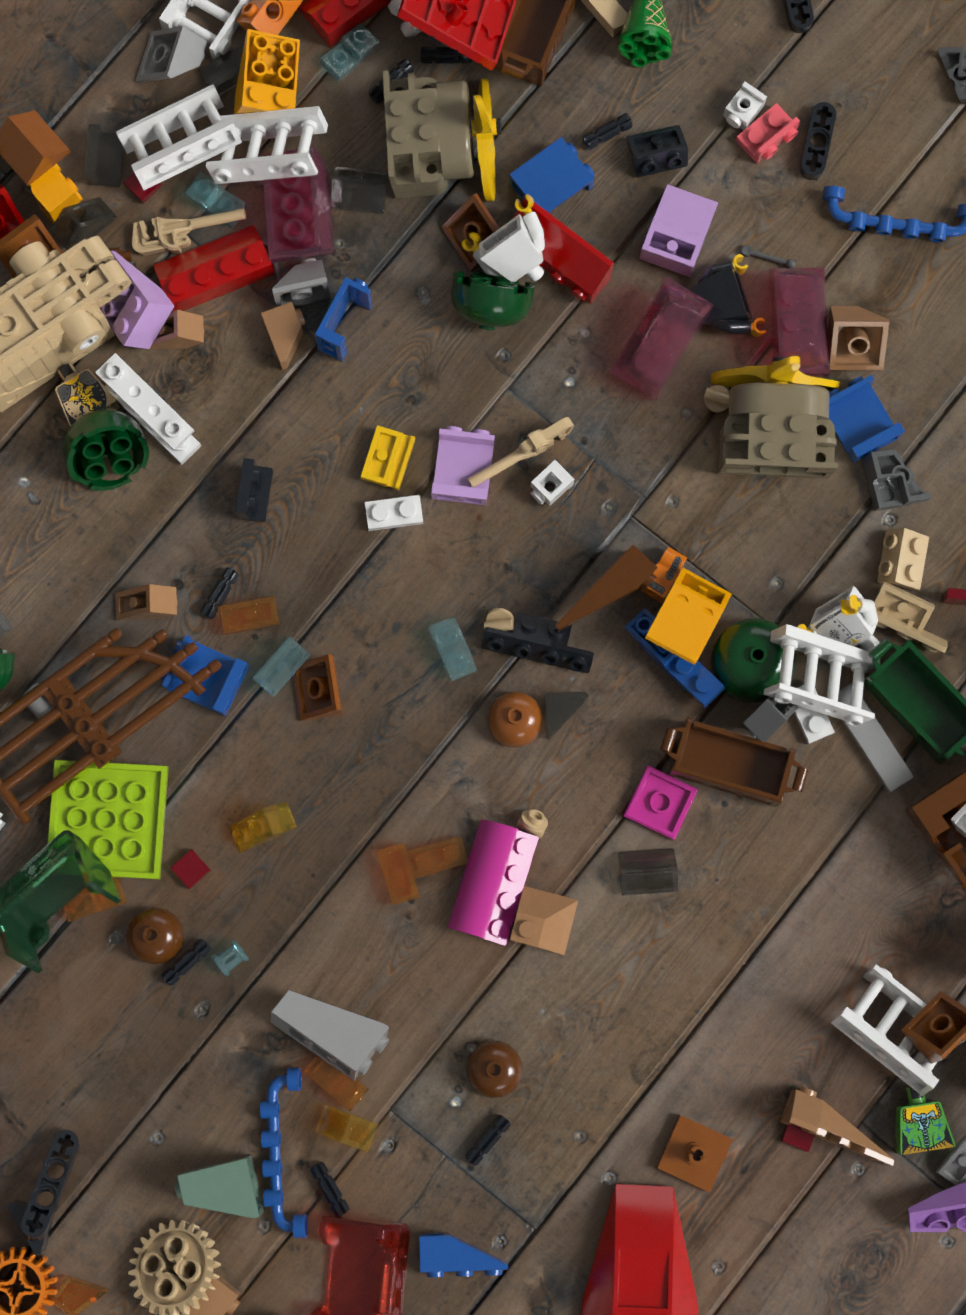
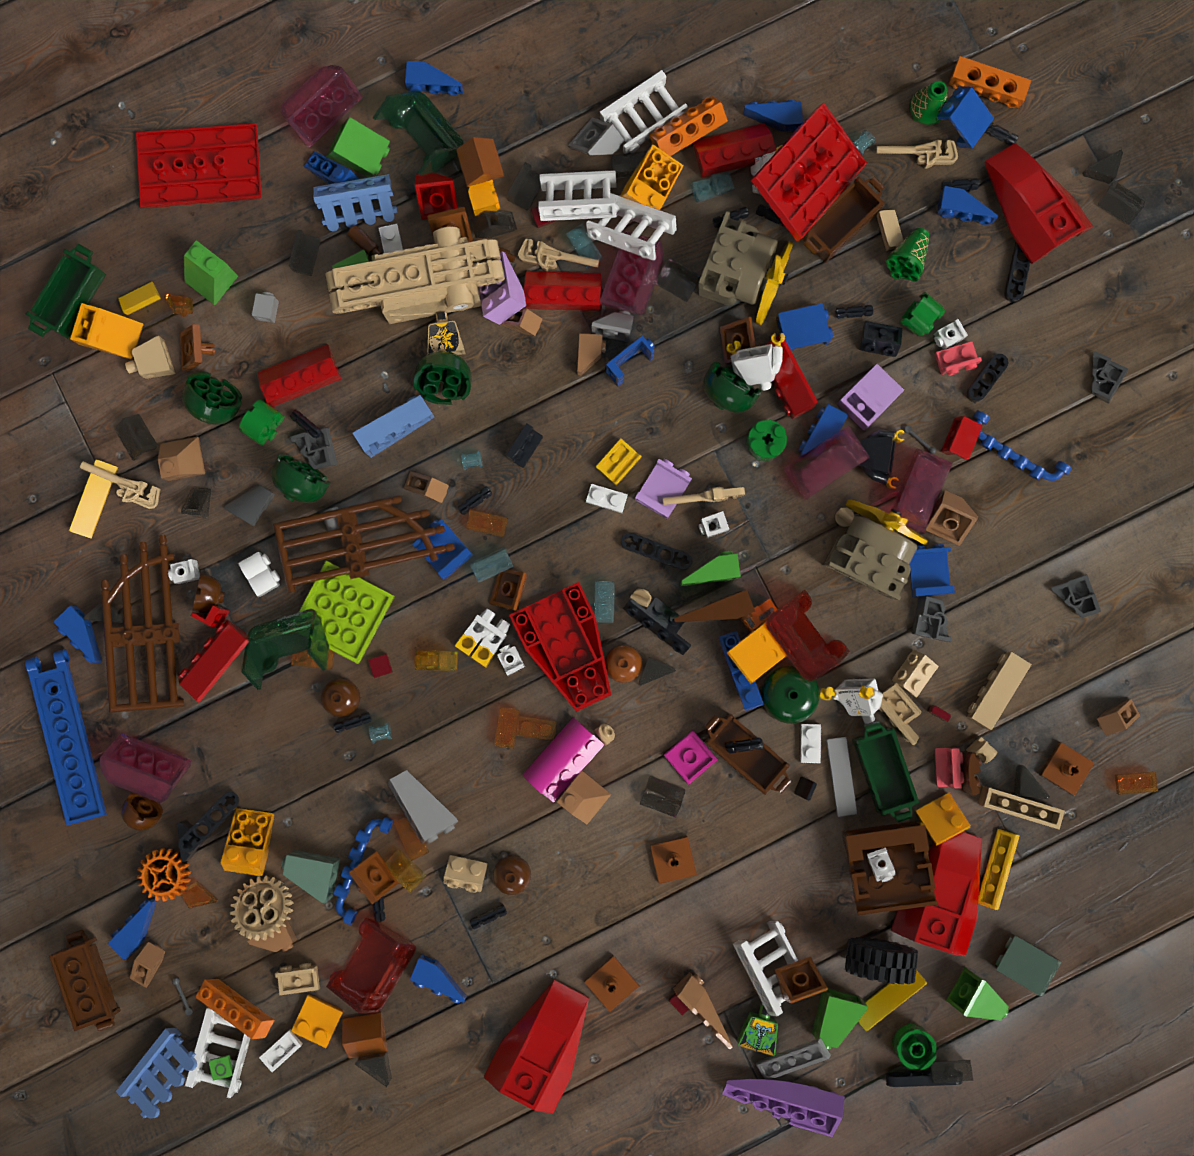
camera: 30 degrees right, 5 degrees up
white fence [95,353,201,465] -> none
dark grey brick [744,697,799,743] -> none
white fence [764,624,881,726] -> none
none -> light orange slope [220,808,274,876]
none -> dark orange tile [349,851,399,904]
none -> medium blue wedge [353,395,435,458]
none -> tan bracket [444,855,488,893]
none -> white hips [455,609,510,667]
none -> clear light blue bush [461,450,483,470]
none -> white brick [497,645,525,676]
none -> red wedge [509,582,611,712]
none -> black beam [621,533,692,570]
none -> dark orange tile [650,836,697,884]
none -> bright green slope [680,551,741,586]
none -> black axle [726,738,763,754]
none -> green brick [746,420,787,461]
none -> clear red windscreen [766,589,850,681]
none -> black slope [794,777,817,801]
none -> blue slope [798,404,848,458]
none -> green brick [900,292,946,337]
none -> red panel [941,416,983,460]

